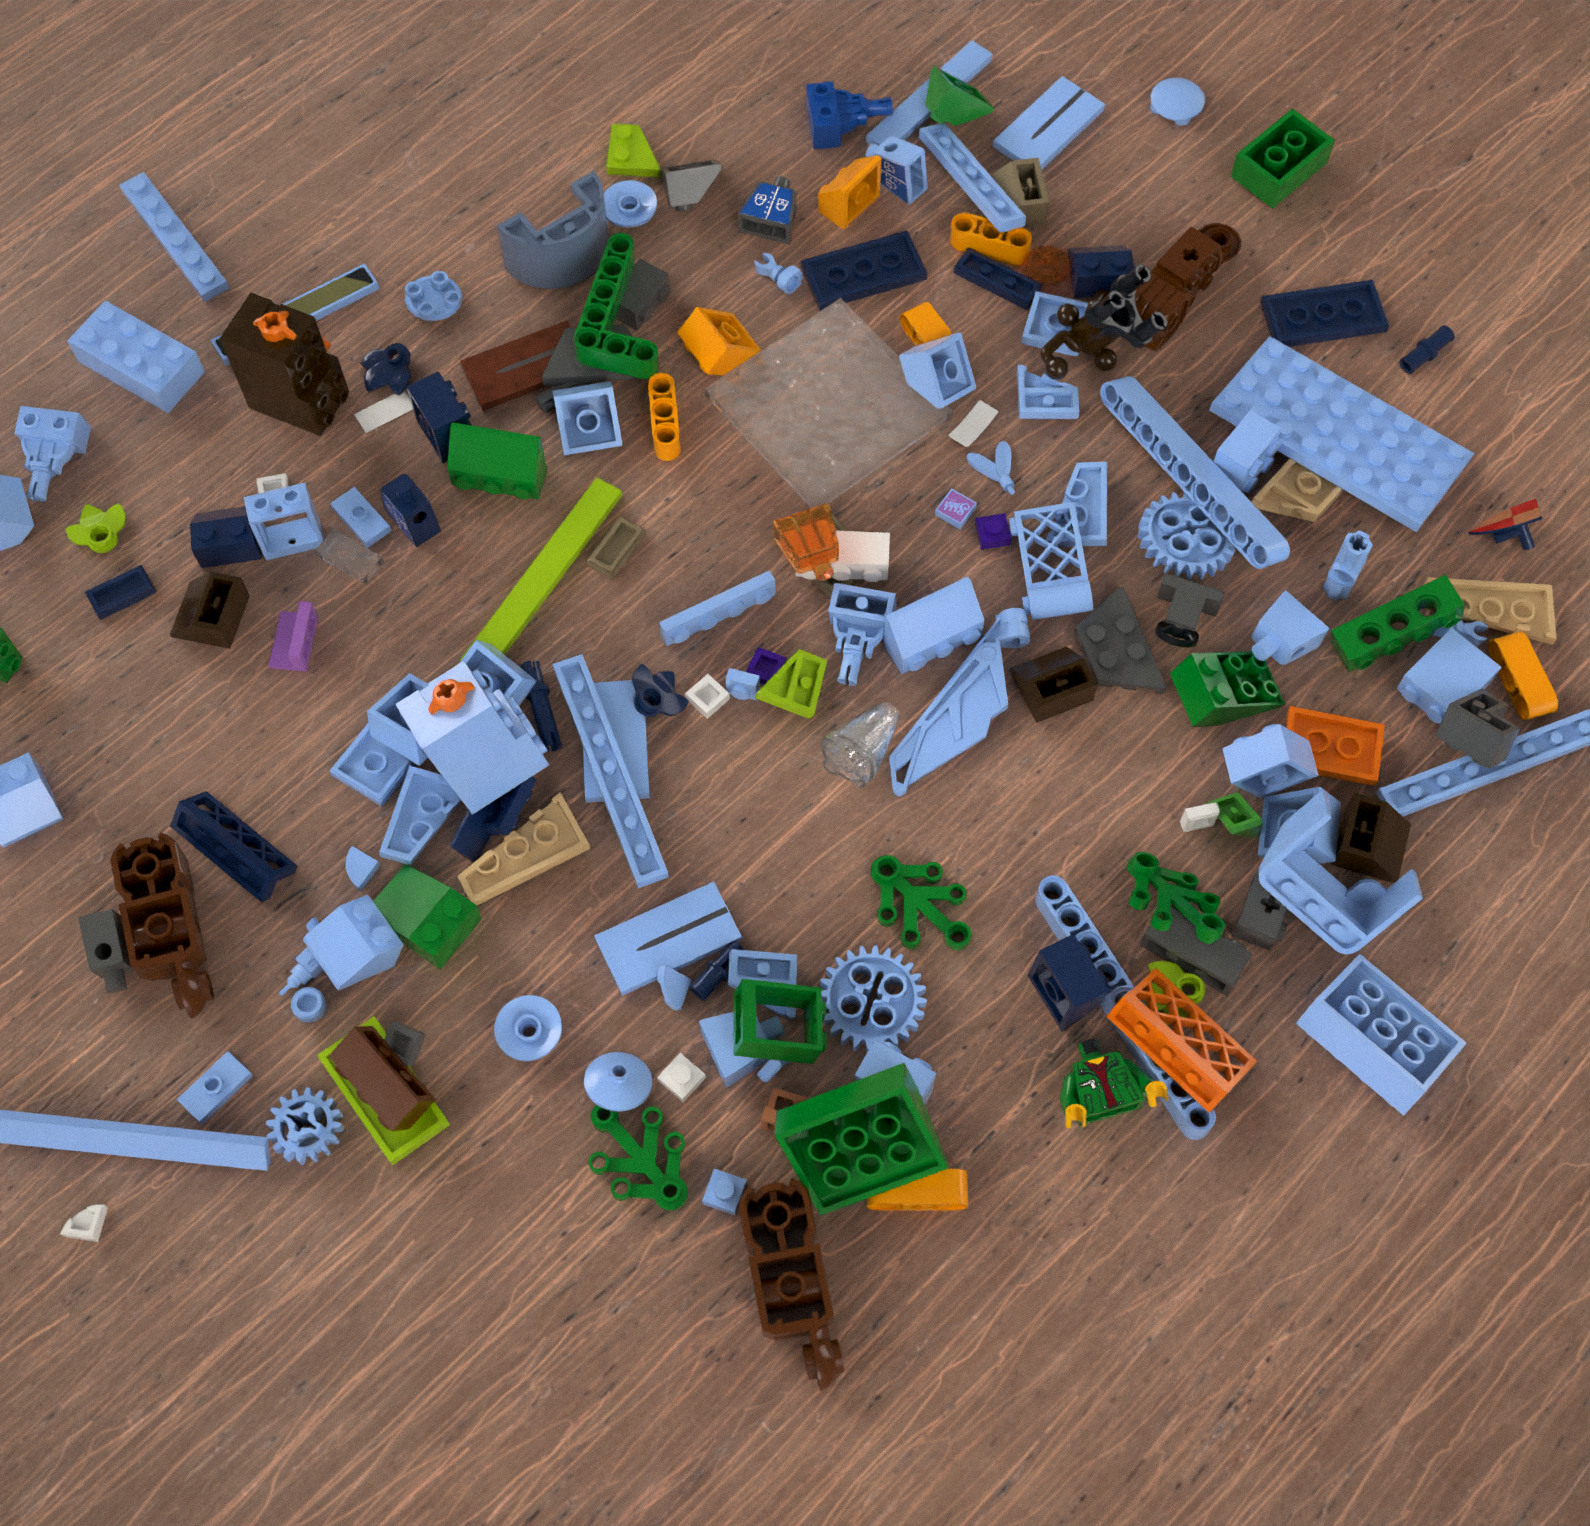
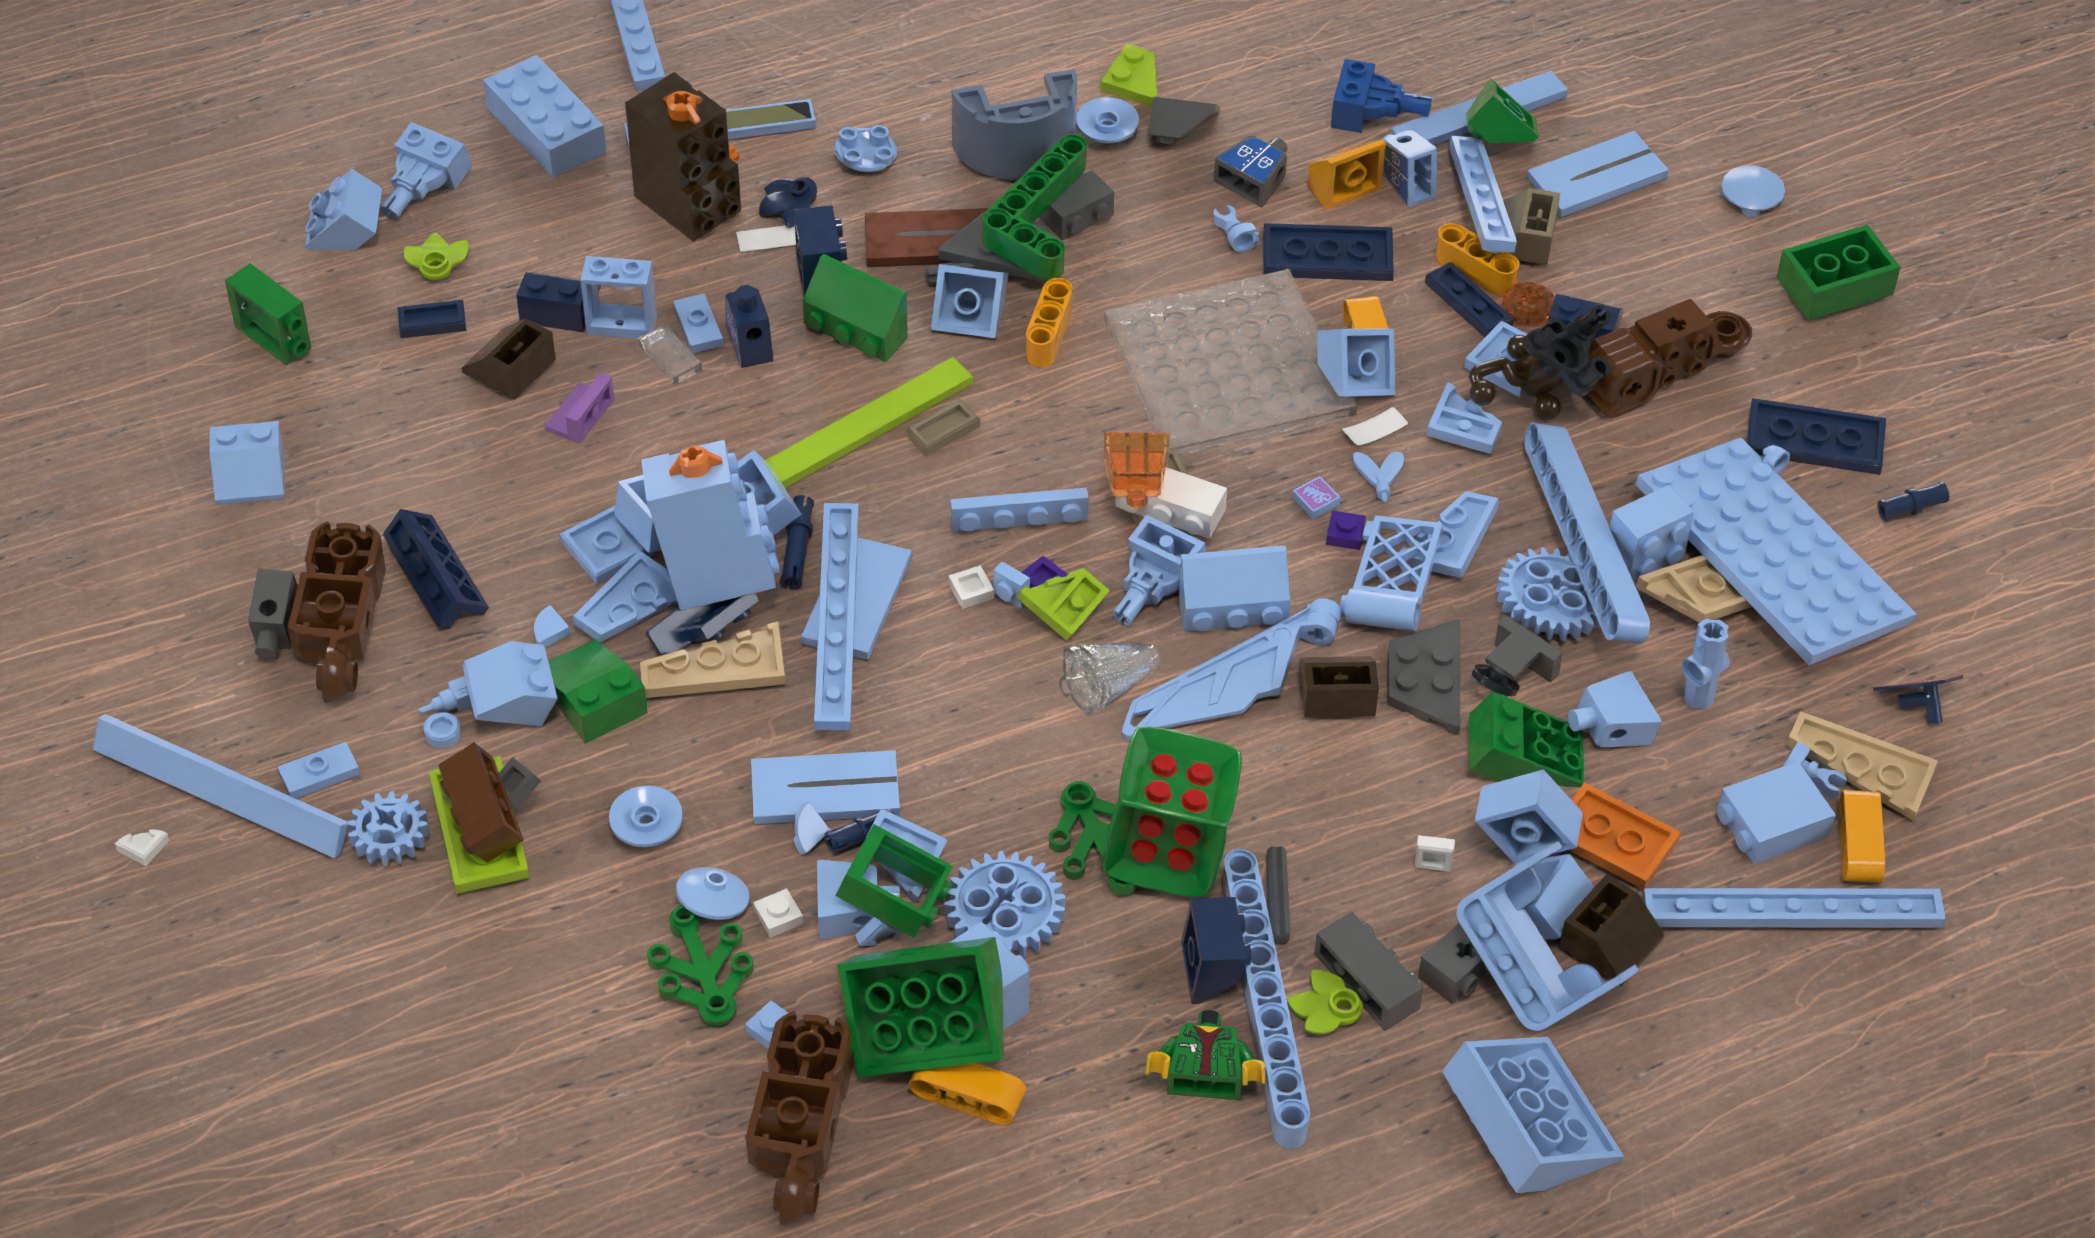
camera: 20 degrees right, 15 degrees down
dark blue plate [632,664,689,717] -> none
light orange slope [677,307,764,376] -> none
orange fence [1106,968,1258,1113] -> none
green plant [1127,852,1225,944] -> none
bright green slope [1208,792,1263,838] -> none
green brick [1331,574,1465,672] -> none
dark grey brick [1435,689,1521,768] -> none
none -> green piece [1102,727,1242,897]
none -> dark grey axle [1266,846,1290,944]
none -> light blue hinge [1760,445,1790,474]

